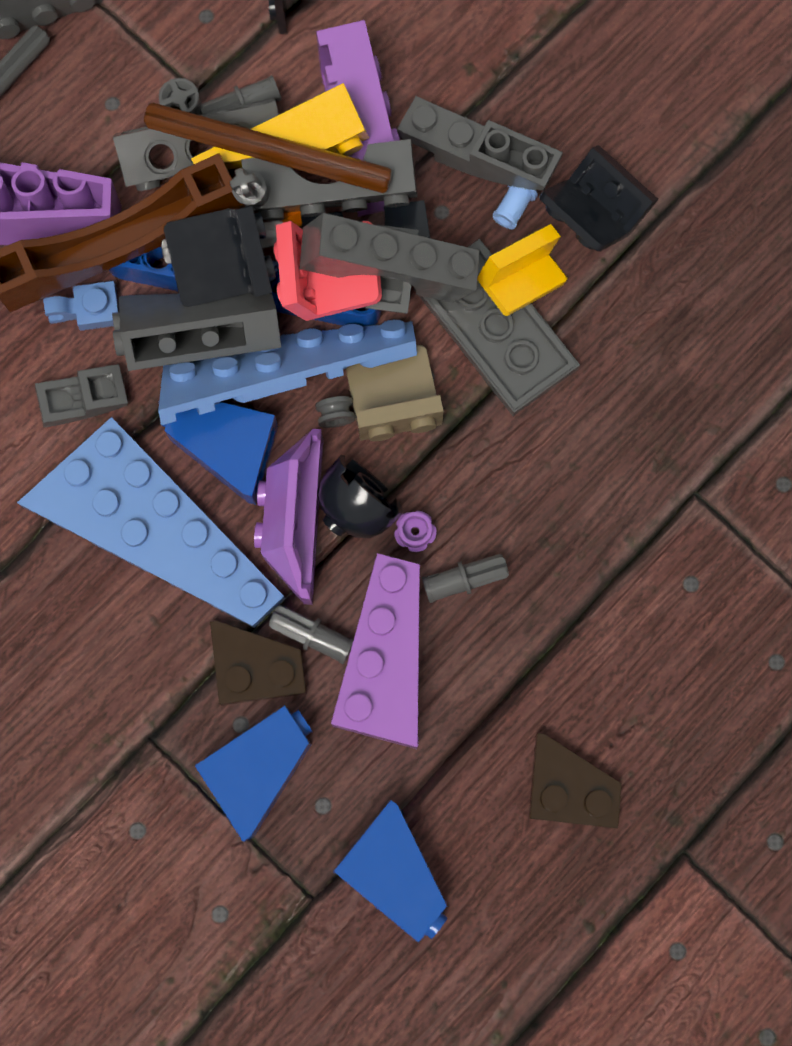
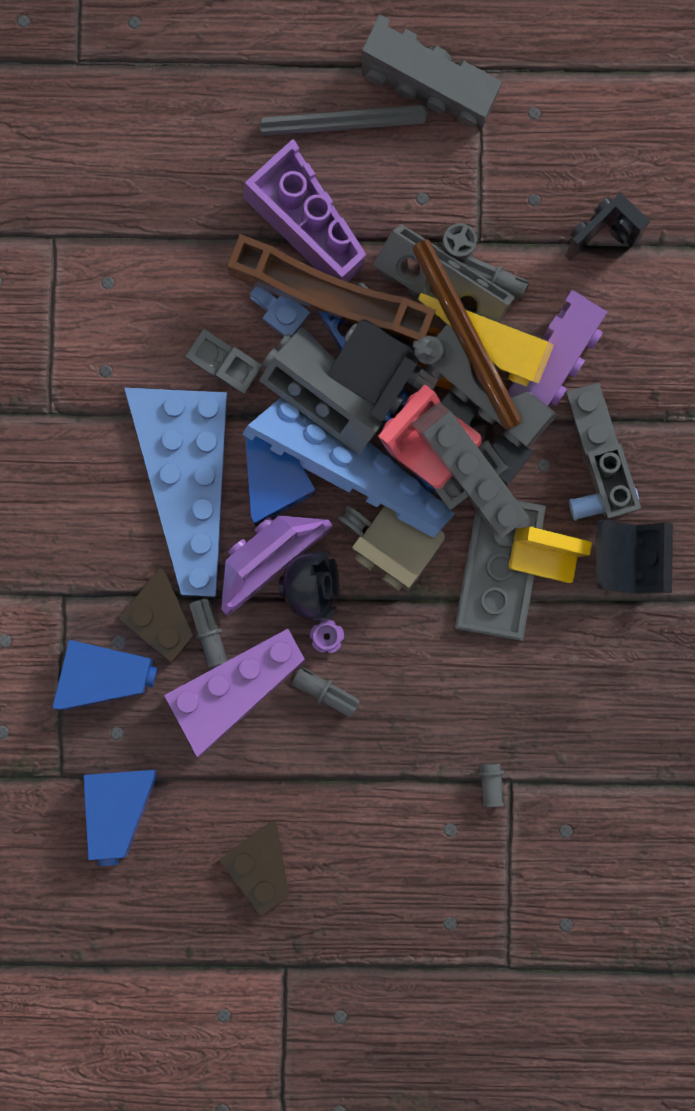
camera: 45 degrees right, 5 degrees up
none -> dark grey pin [477,763,505,807]

